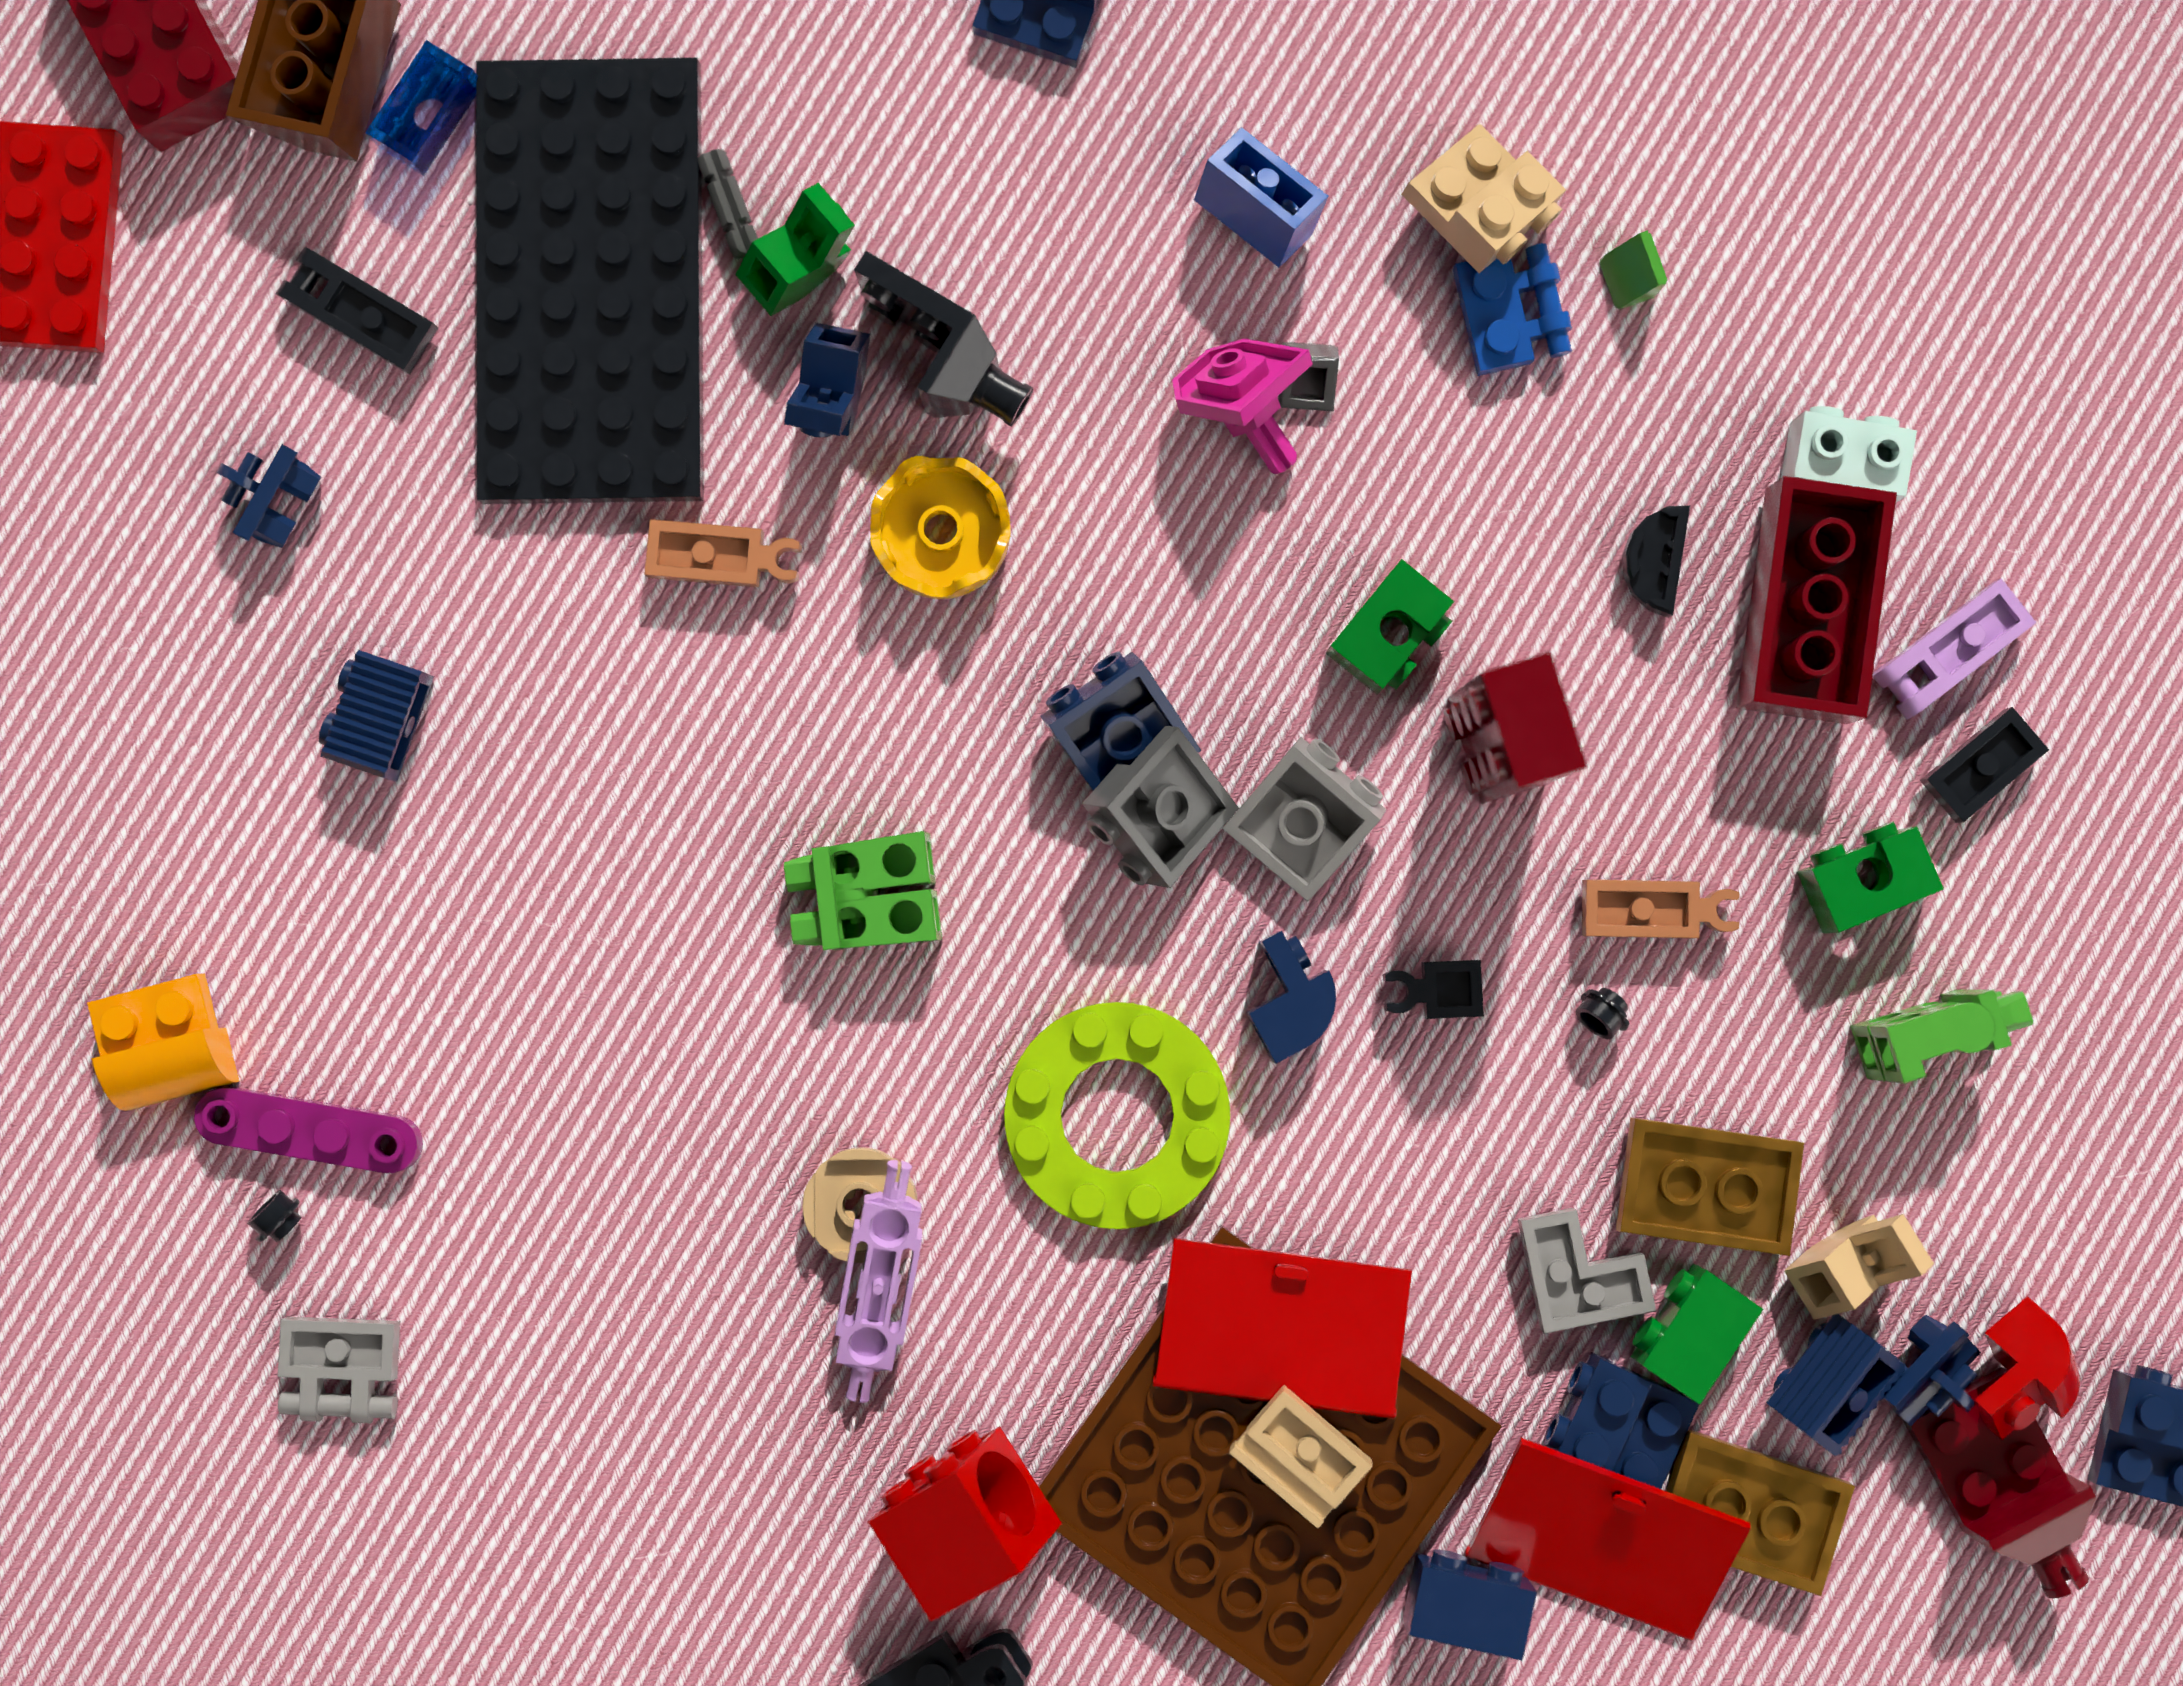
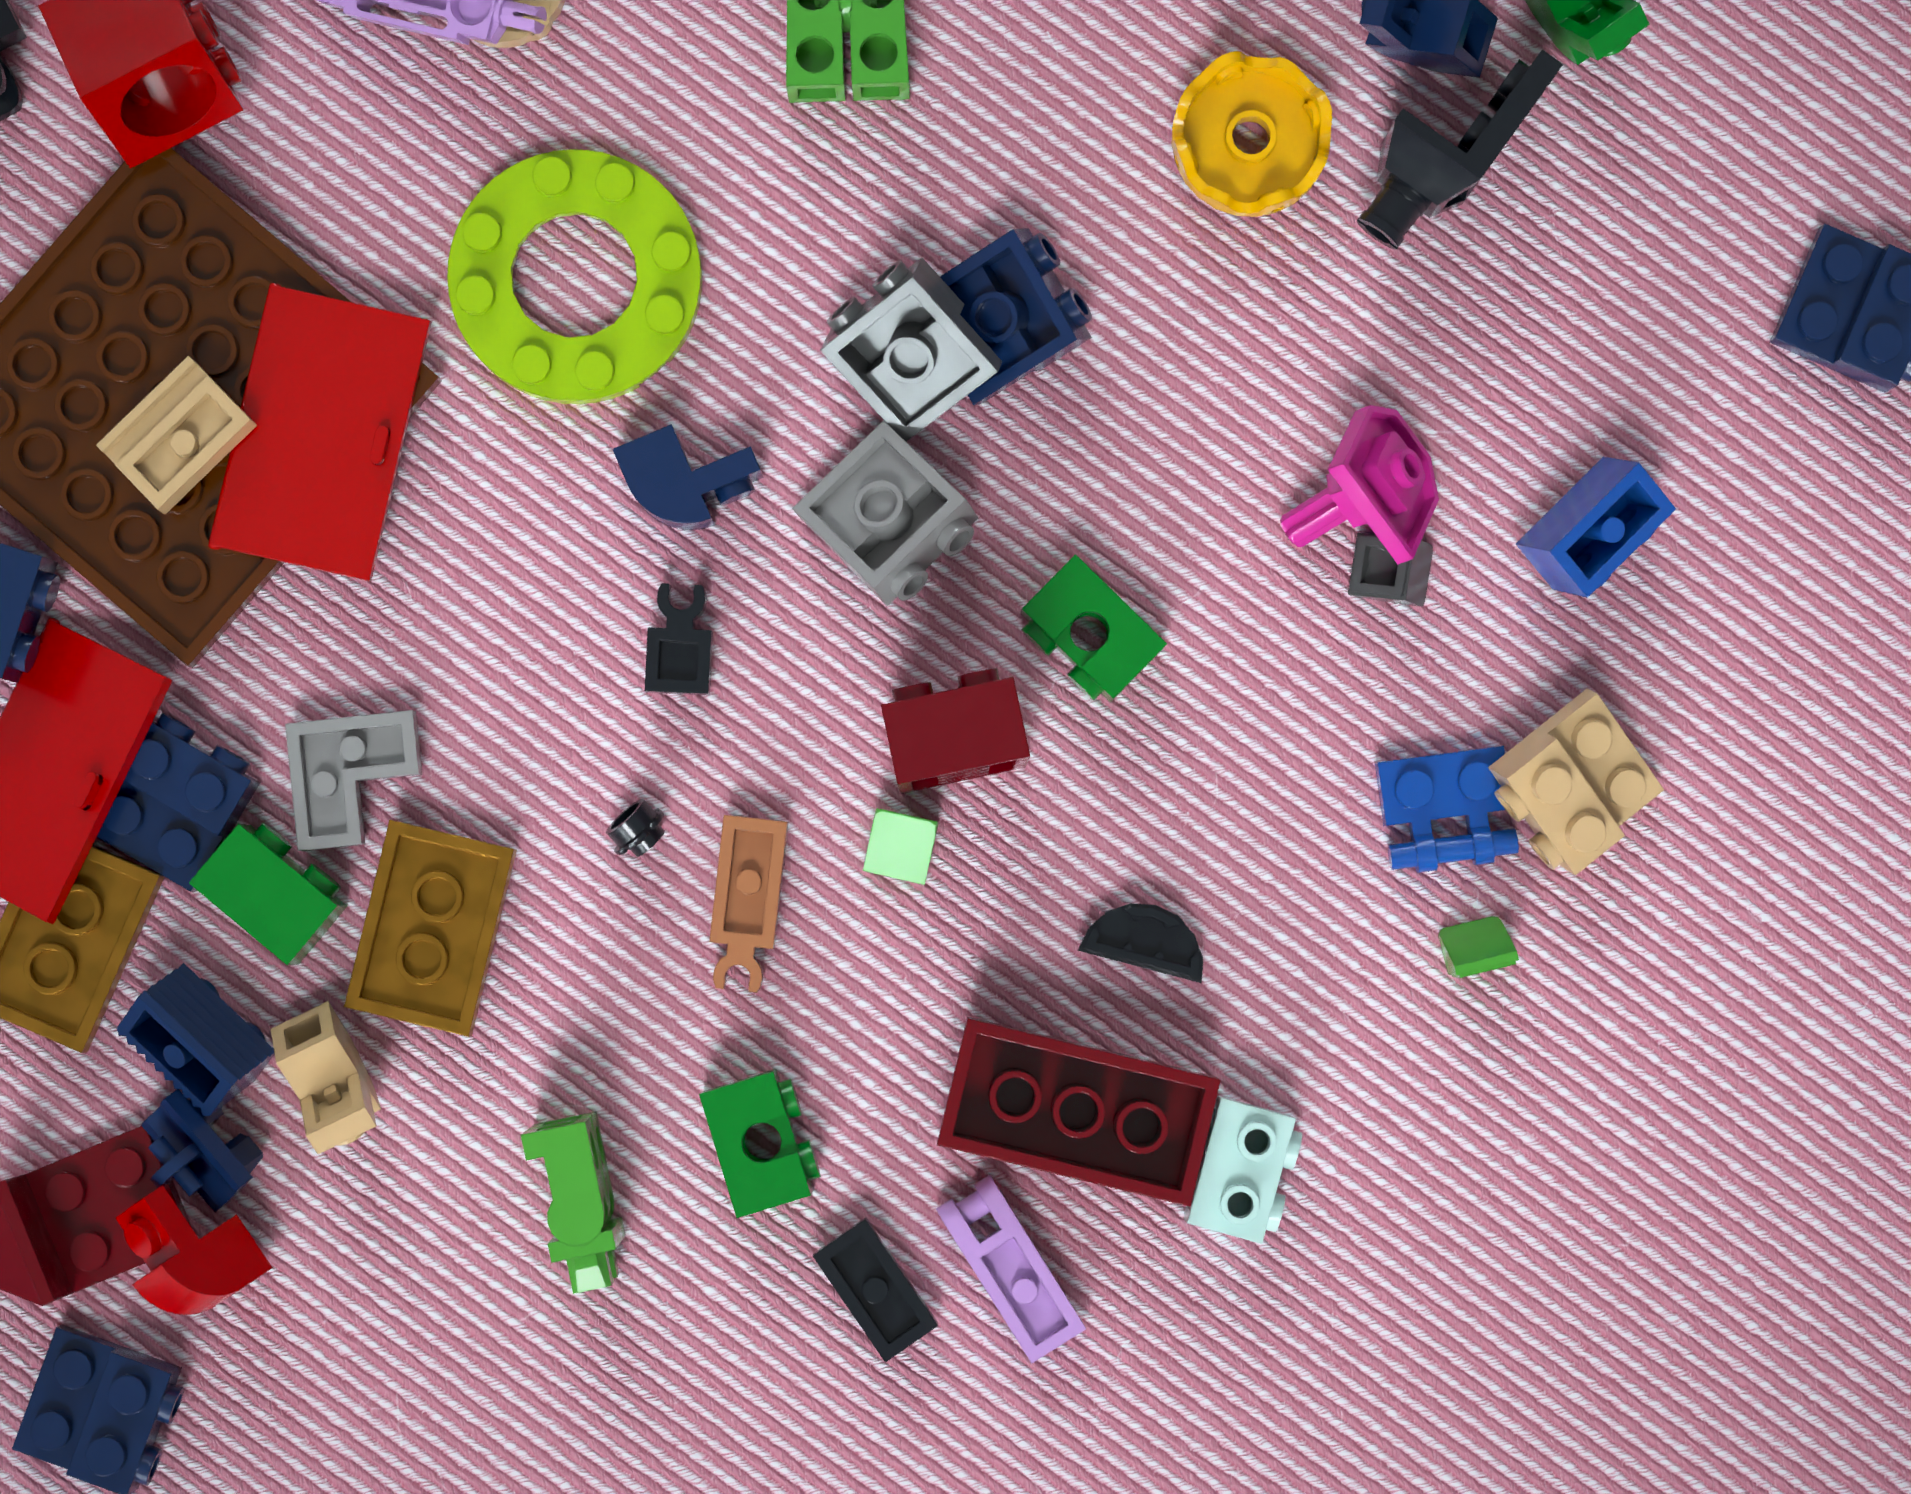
camera: 90 degrees right, 0 degrees up
none -> slope [863,808,939,885]

